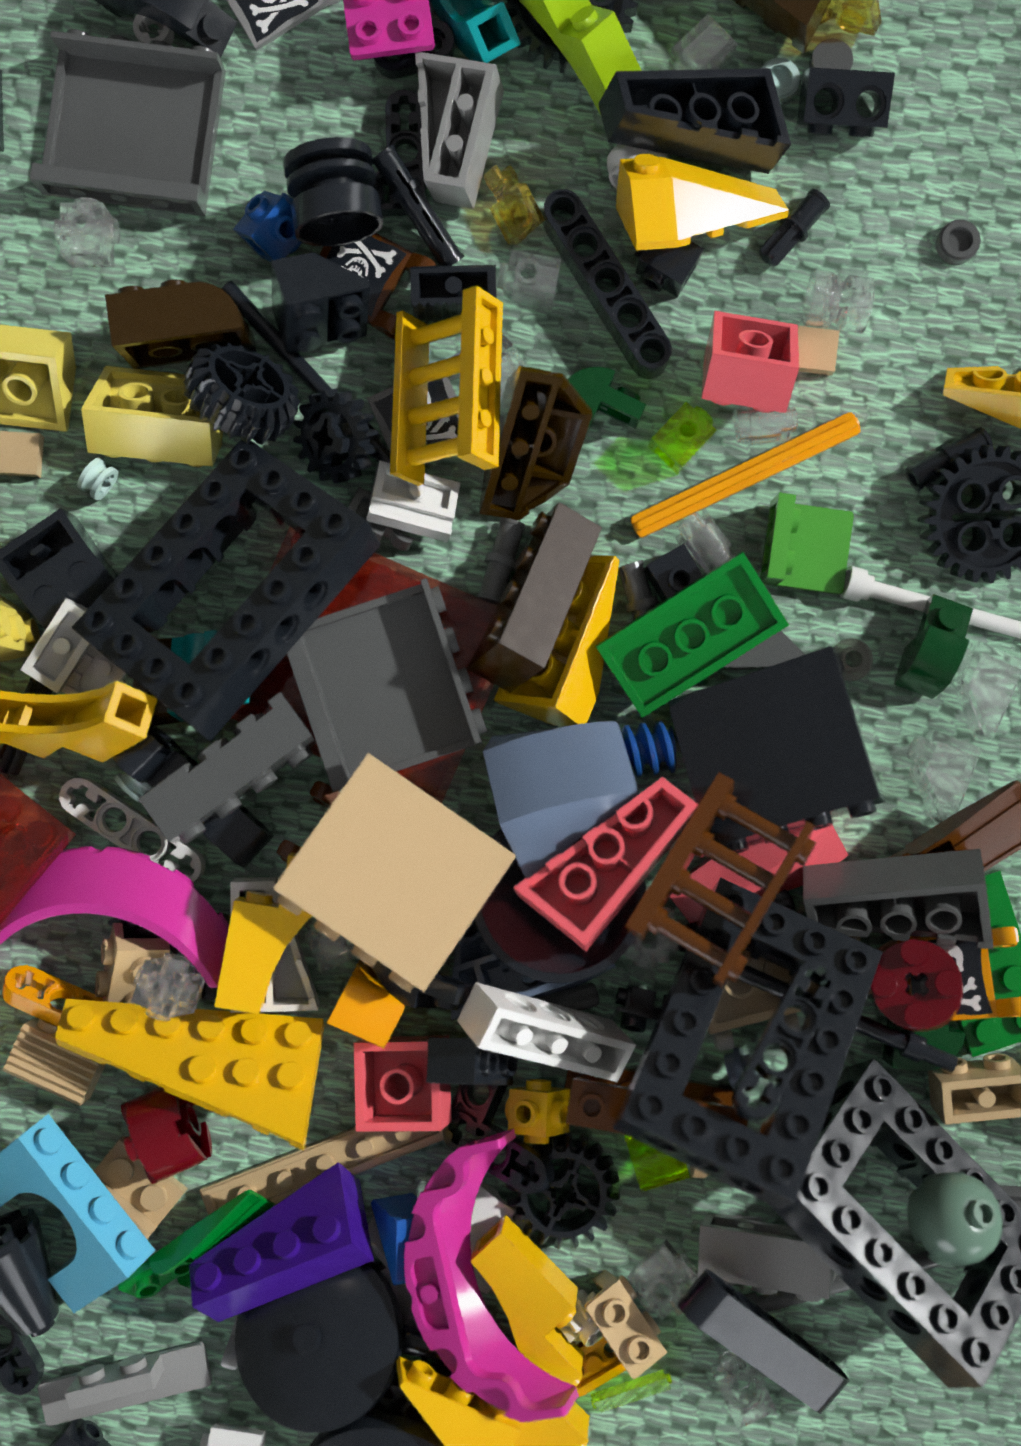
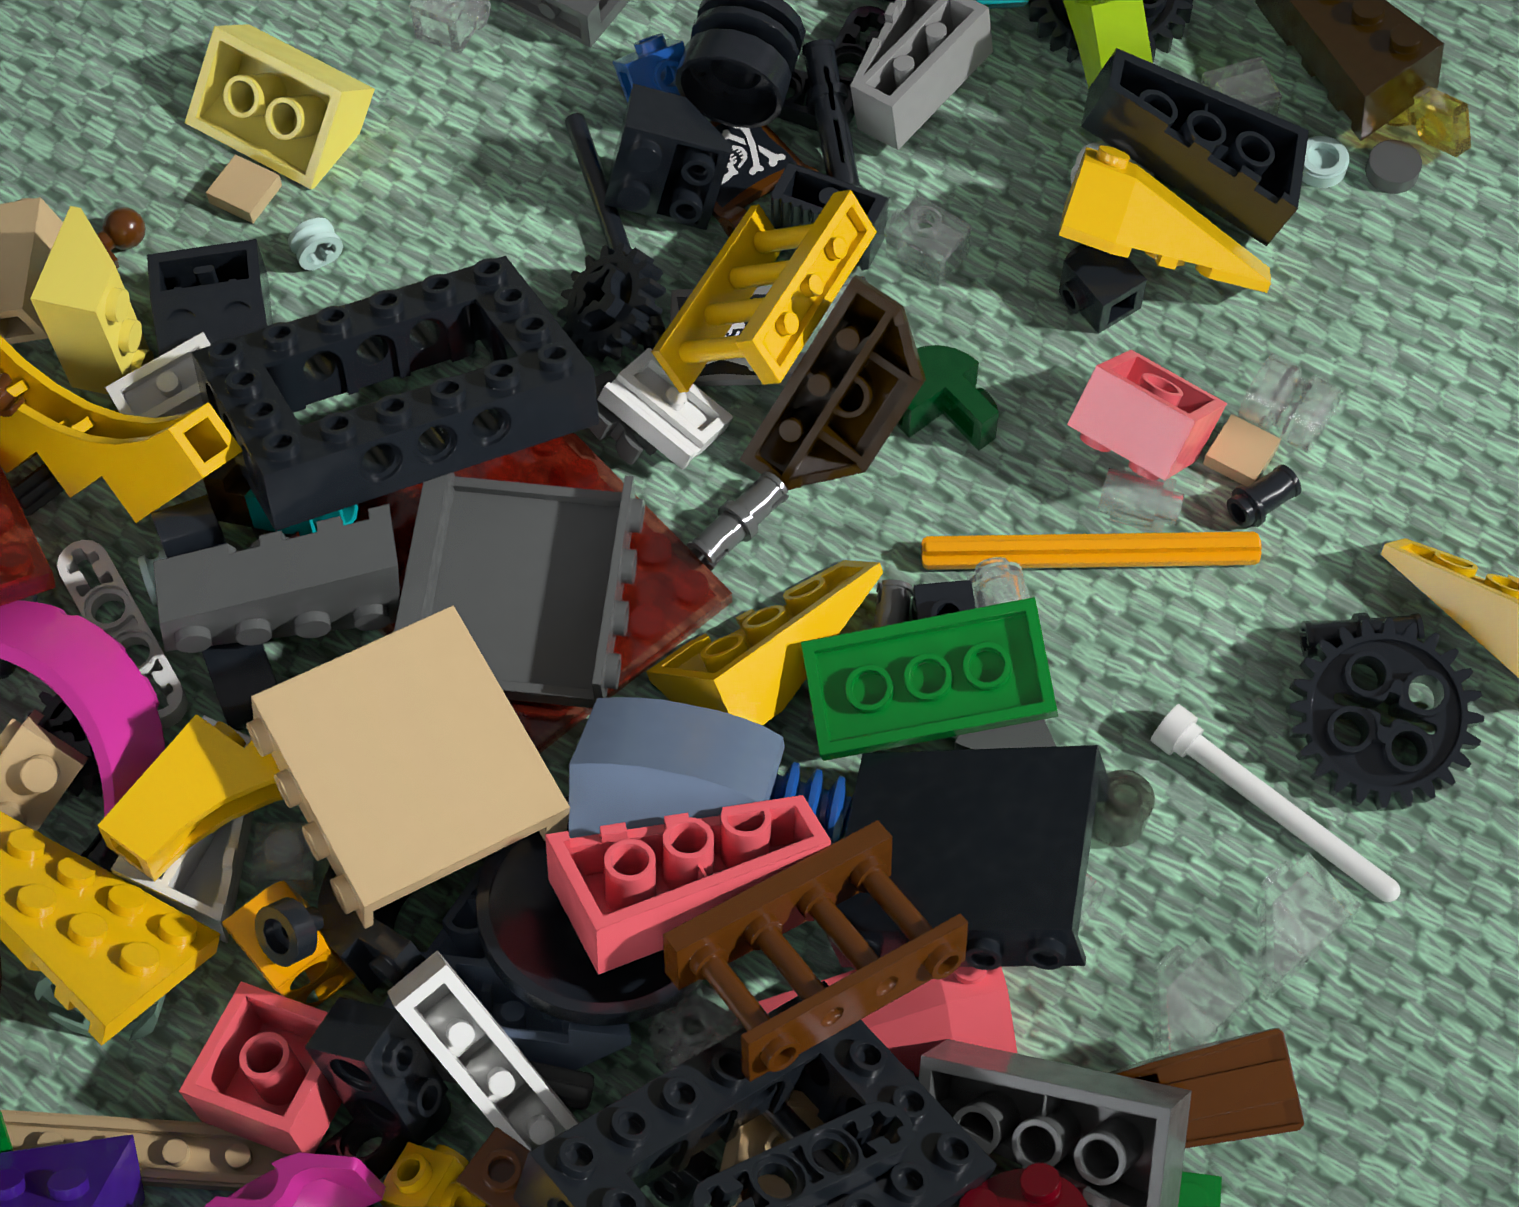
camera: 25 degrees right, 25 degrees down
light yellow slope [81,366,223,467] -> none
dark brown brick [105,279,257,369] -> none
clear brick [131,953,205,1021] -> none
black gear [183,340,300,445] -> none
wedge [467,502,602,693] -> none
clear yellow plate [484,165,545,245] -> none
black beam [543,189,672,379] -> none
clear neon green brick [648,402,717,475] -> none
black axle [759,189,830,267] -> none
bright green bracket [760,492,854,595] -> none
black brick [797,67,895,138] -> none
dark green brick [894,594,973,699] -> none
dark grey tile [936,219,981,265] -> none
none -> black tile [255,897,324,967]
none -> black pin [1227,464,1302,528]

